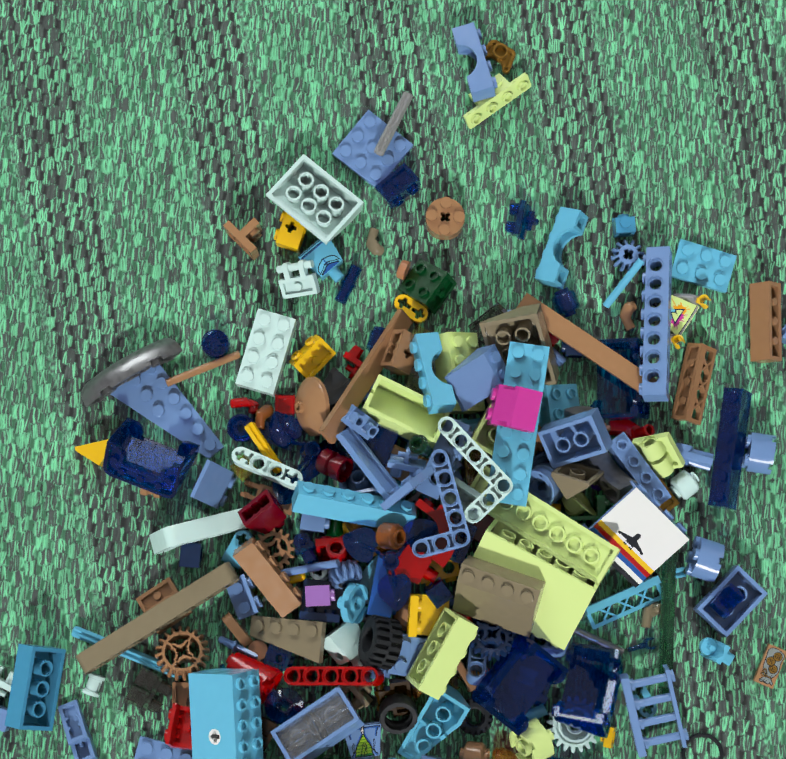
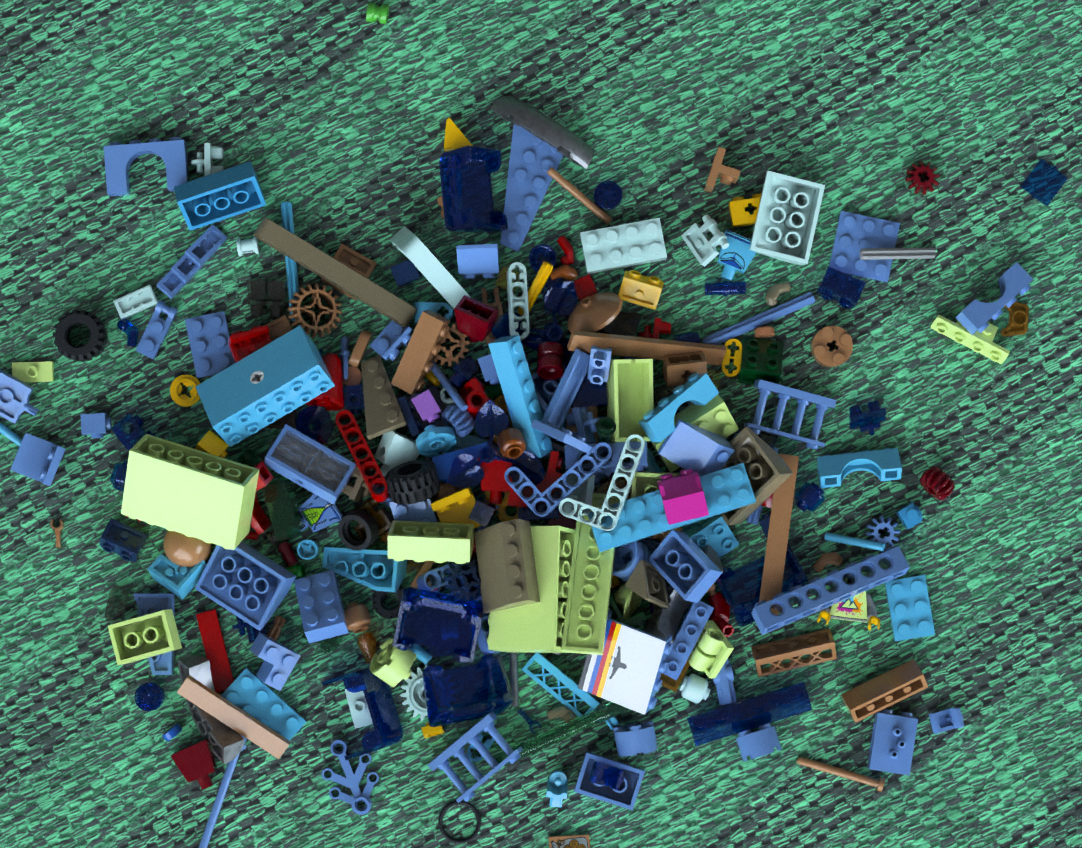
camera: 65 degrees right, 5 degrees up
none -> medium blue axle [702,292,815,345]
none -> medium blue fence [743,379,836,450]
none -> dark red gear [905,161,940,195]
none -> dark red gear [920,466,955,500]

